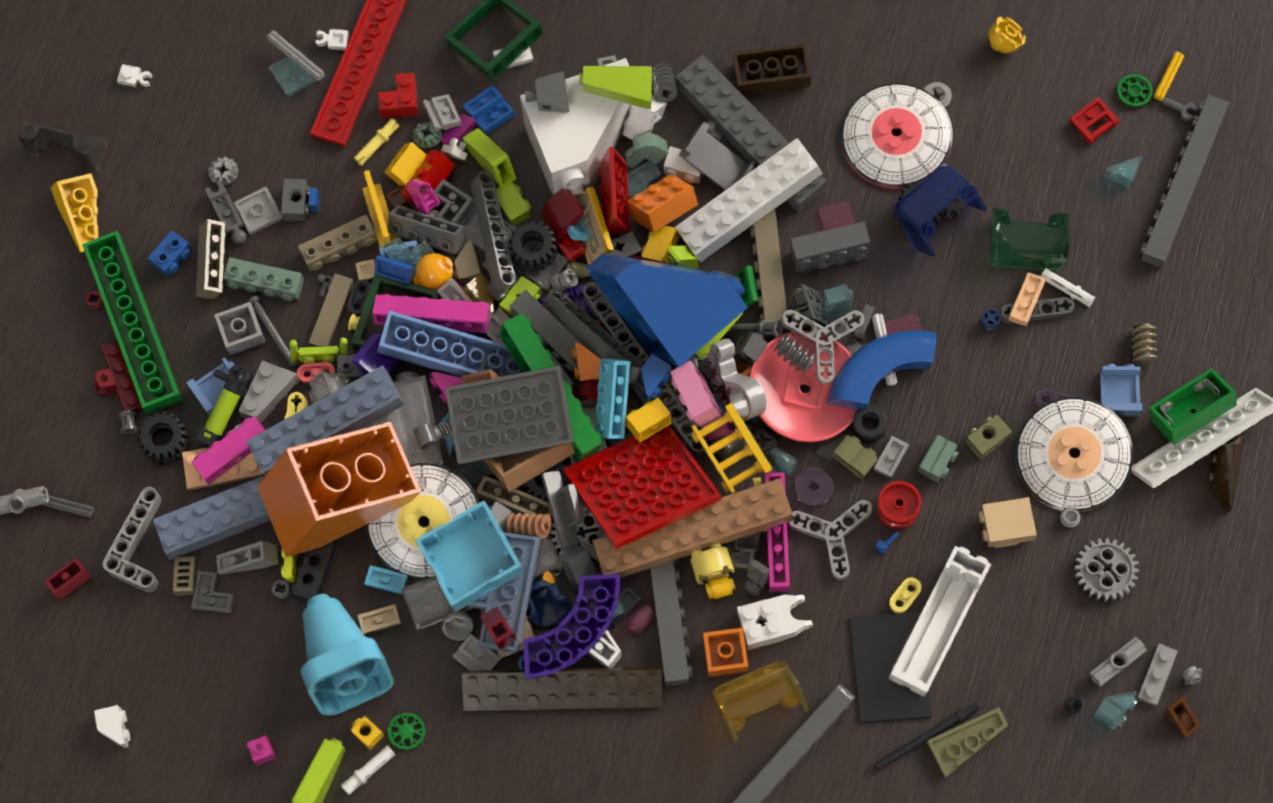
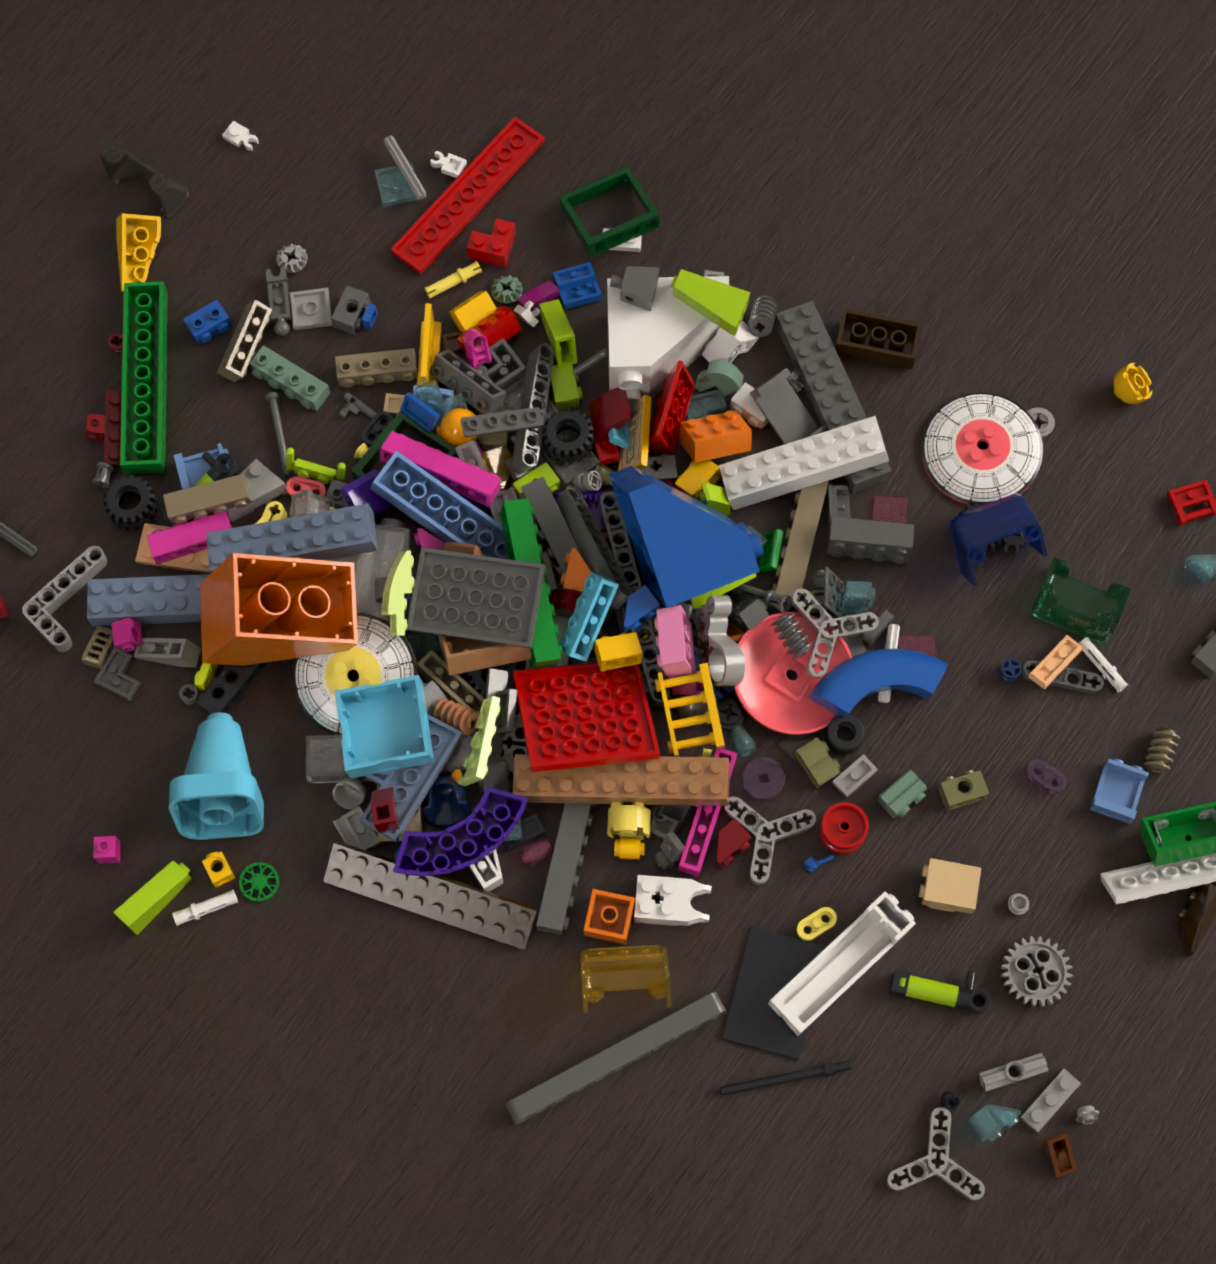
camera: 15 degrees right, 0 degrees up
light grey brick [215,302,266,355] -> none
dark tan tile [309,273,353,347] -> none
tan plate [357,604,401,635] -> none
medium azure plate [364,565,408,595] -> none
light grey plate [423,94,461,132] -> none
olive wing [927,707,1008,778] -> none
dish [1015,397,1133,512] -> none
none -> dark pink brick [111,617,143,652]
none -> dark tan brick [163,474,252,524]
none -> yellowish green slope [382,551,414,636]
none -> yellowish green wing [458,696,500,786]
none -> dark grey bracket [460,407,543,437]
none -> dark grey hose [573,348,609,375]
none -> dark red slope [716,818,752,869]
none -> dark grey hinge [827,485,851,527]
none -> light grey piece [886,1107,985,1201]
none -> piece [889,969,990,1015]

